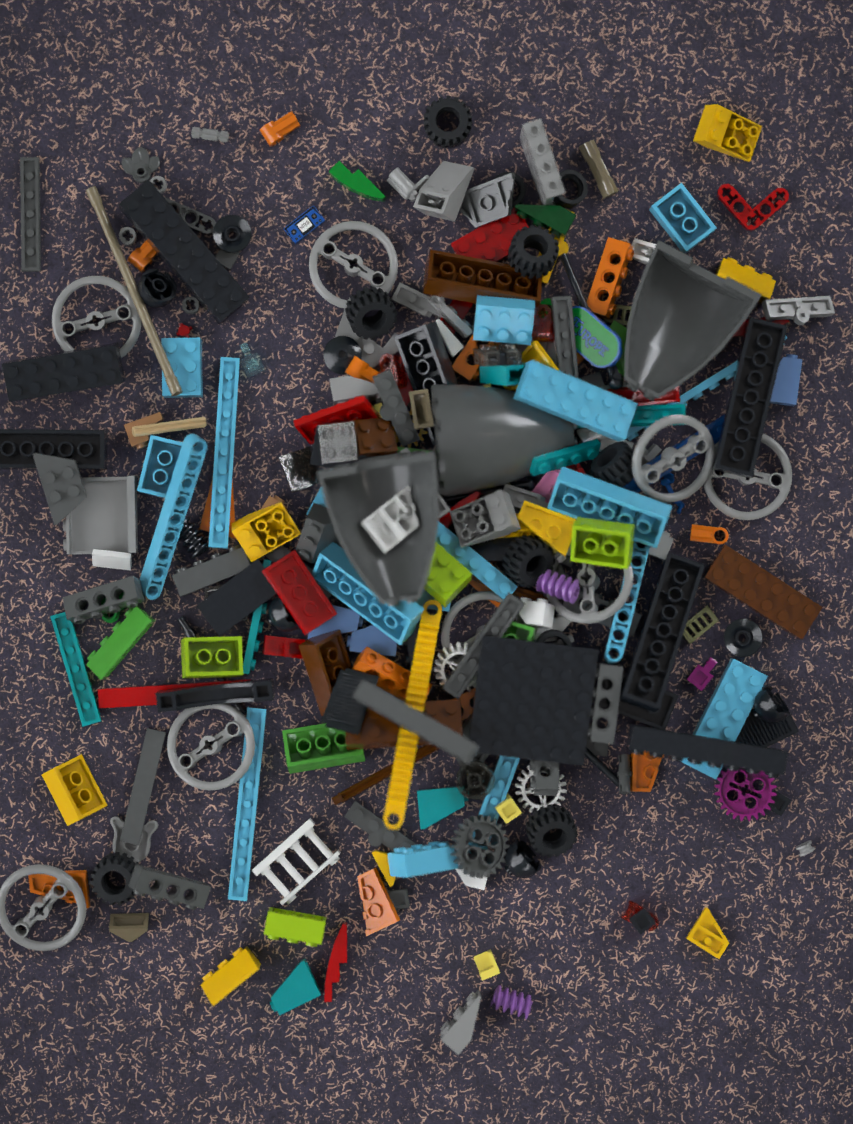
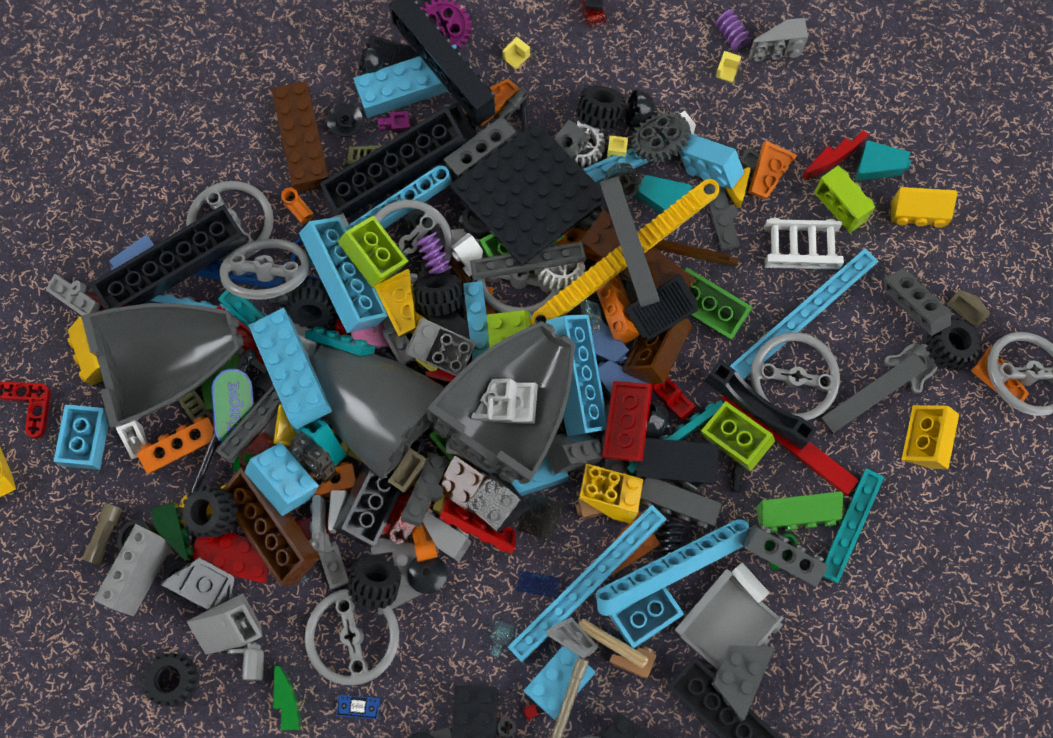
camera: 130 degrees left, 15 degrees down
none -> light yellow panel [502,37,530,69]
none -> clear blue plate [517,571,560,598]
none -> light grey wing [546,617,598,658]
none -> clear light blue plate [580,299,602,335]

